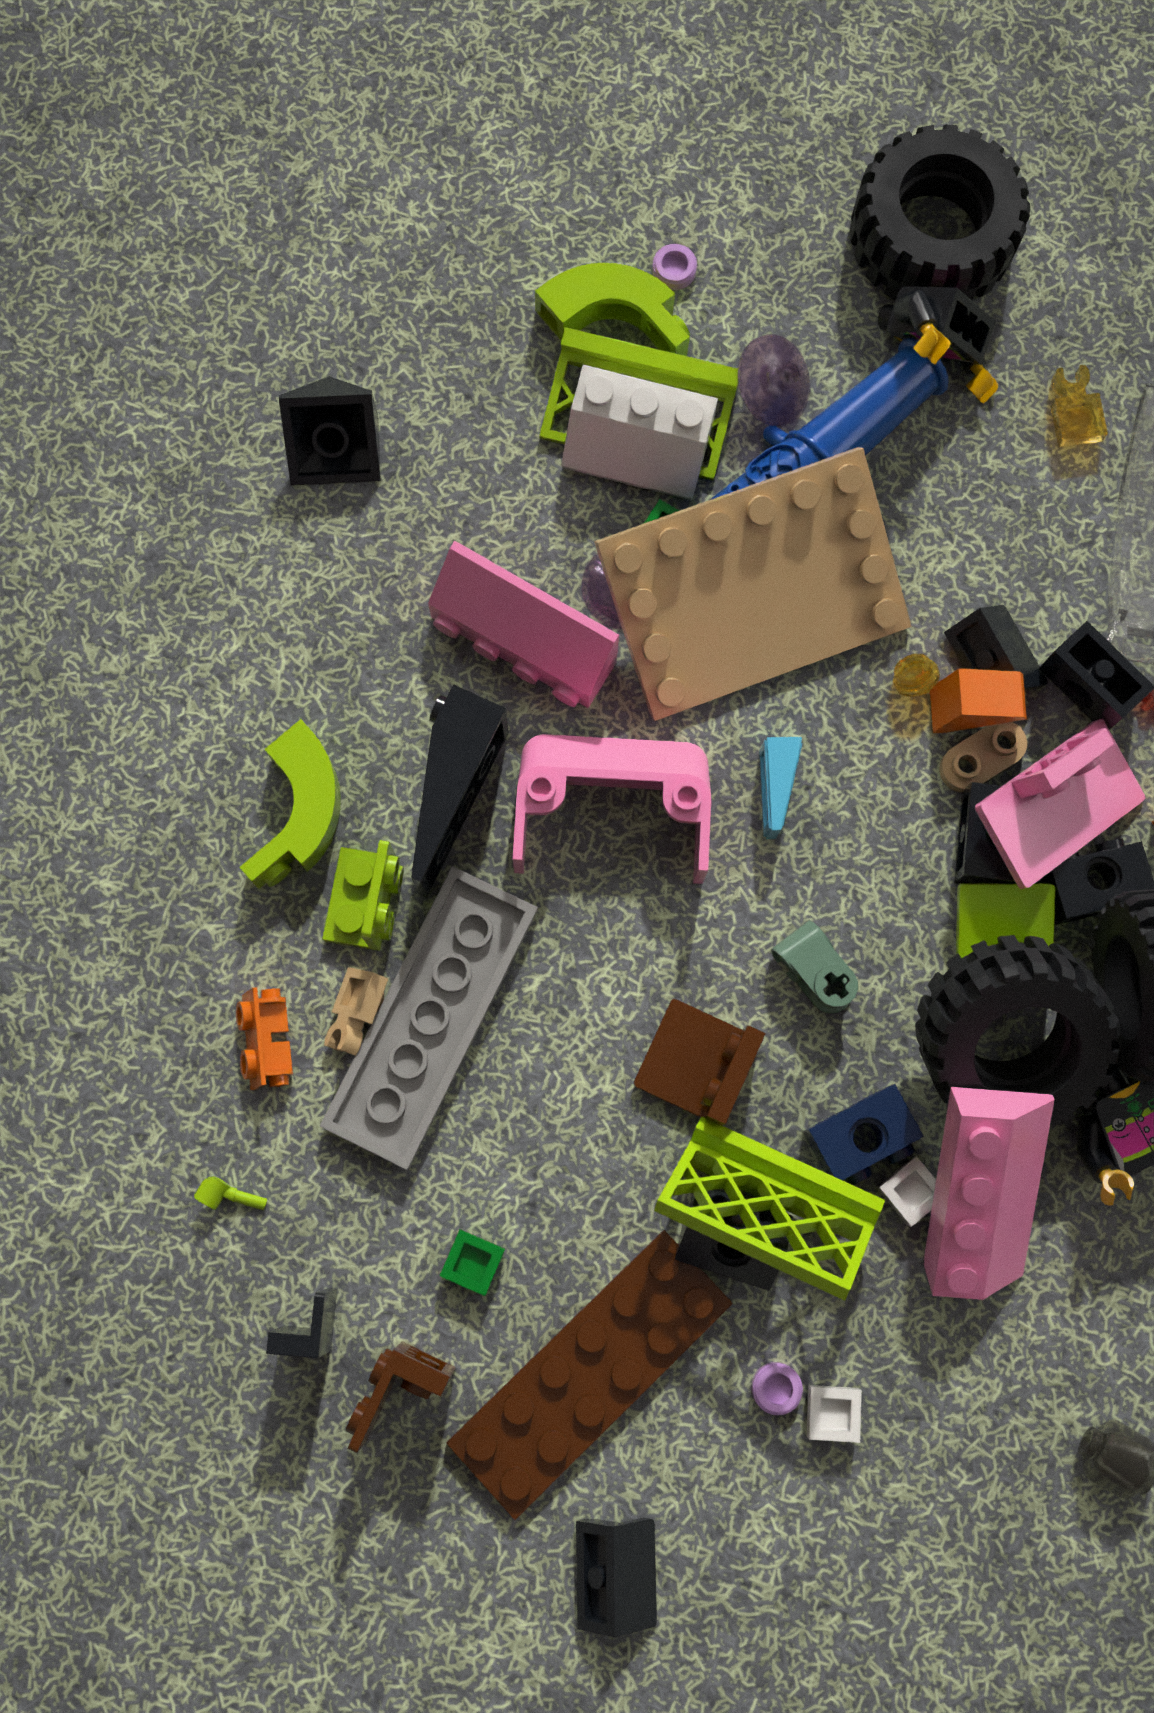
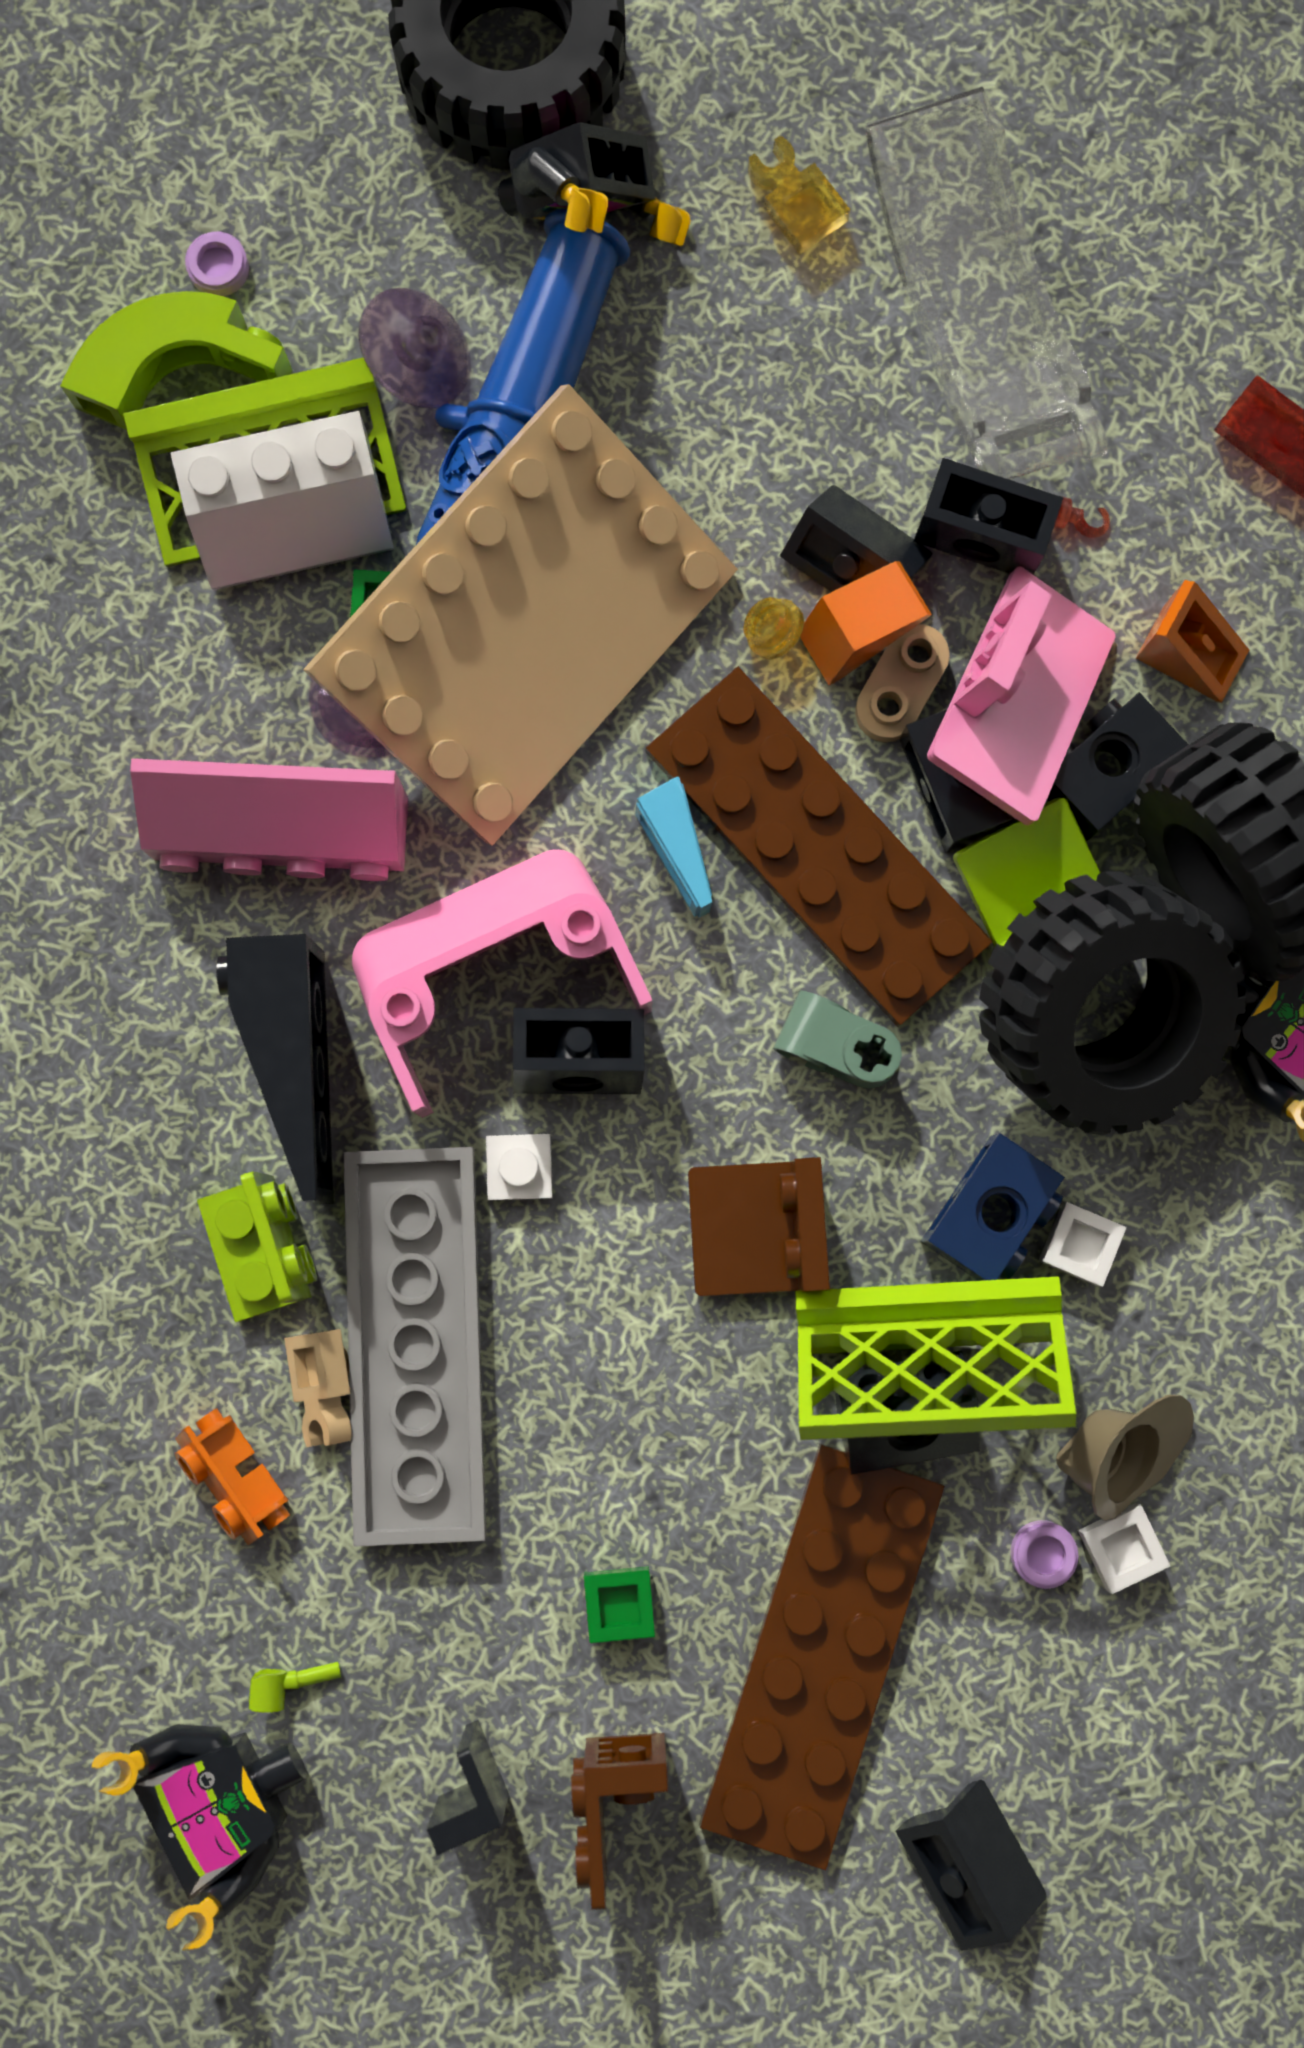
camera: 30 degrees left, 5 degrees up
lime arch [239,719,341,889] -> none
bright pink slope [924,1087,1055,1300] -> none
none -> torso [92,1724,307,1951]
none -> white plate [486,1134,553,1201]
none -> black brick [513,1008,645,1094]
none -> reddish brown plate [645,666,993,1027]
none -> dark tan piece [1056,1395,1194,1521]

